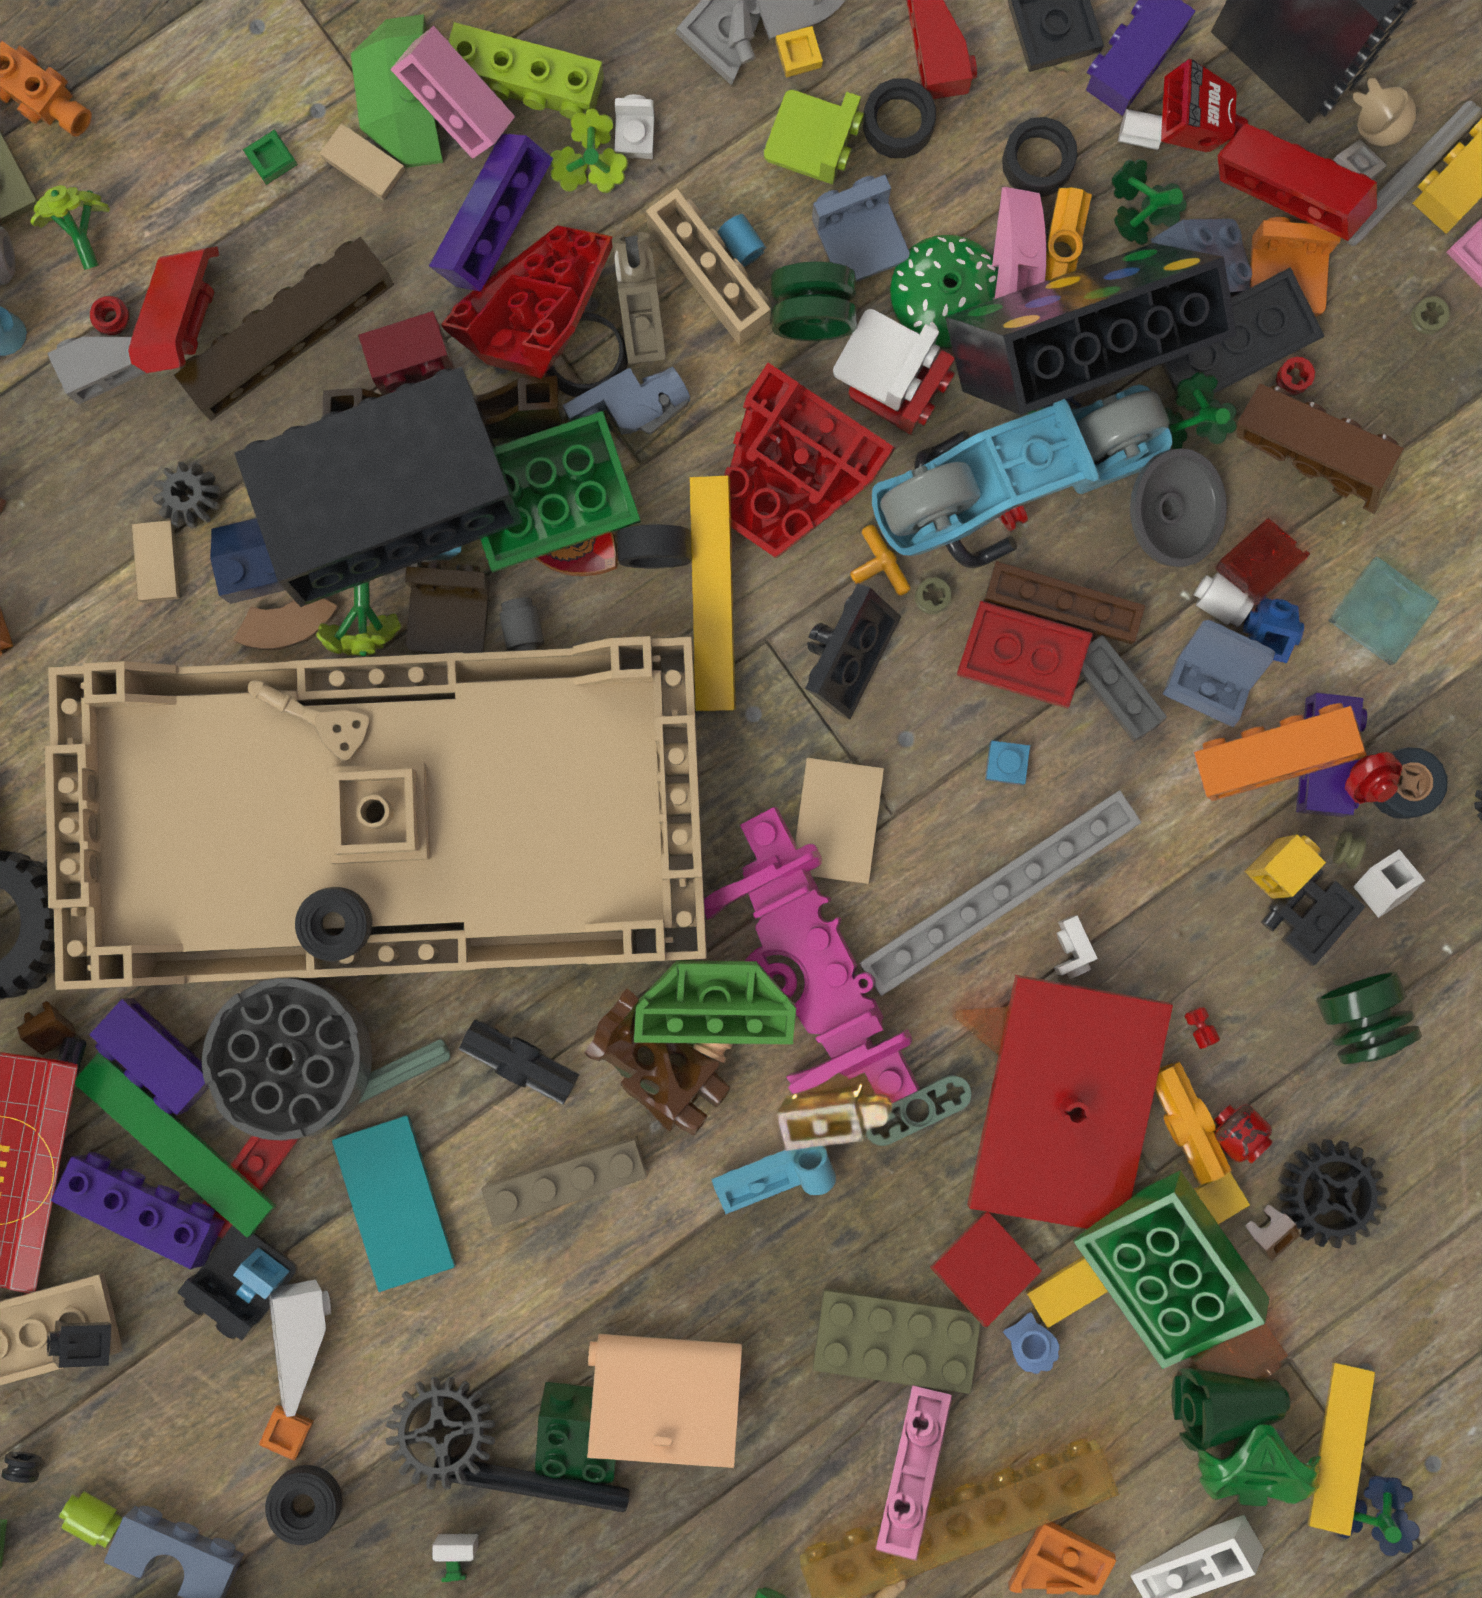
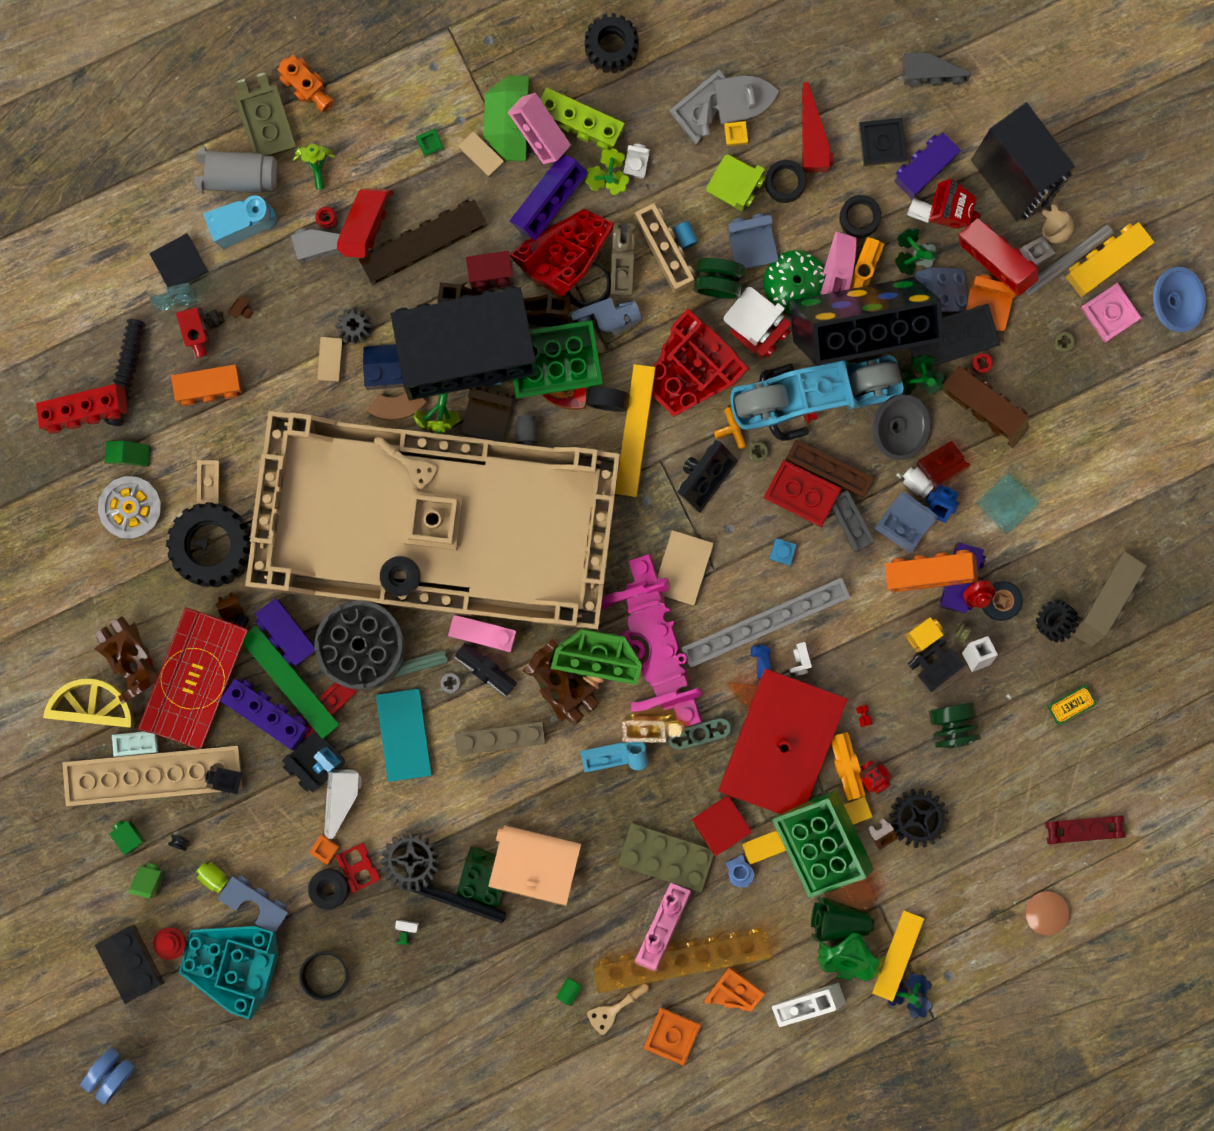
camera: 10 degrees right, 0 degrees up
none -> red piece [335,842,381,893]
none -> light grey bush [440,673,460,694]
none -> bright pink slope [448,615,517,653]
none -> blue arm [750,644,773,679]

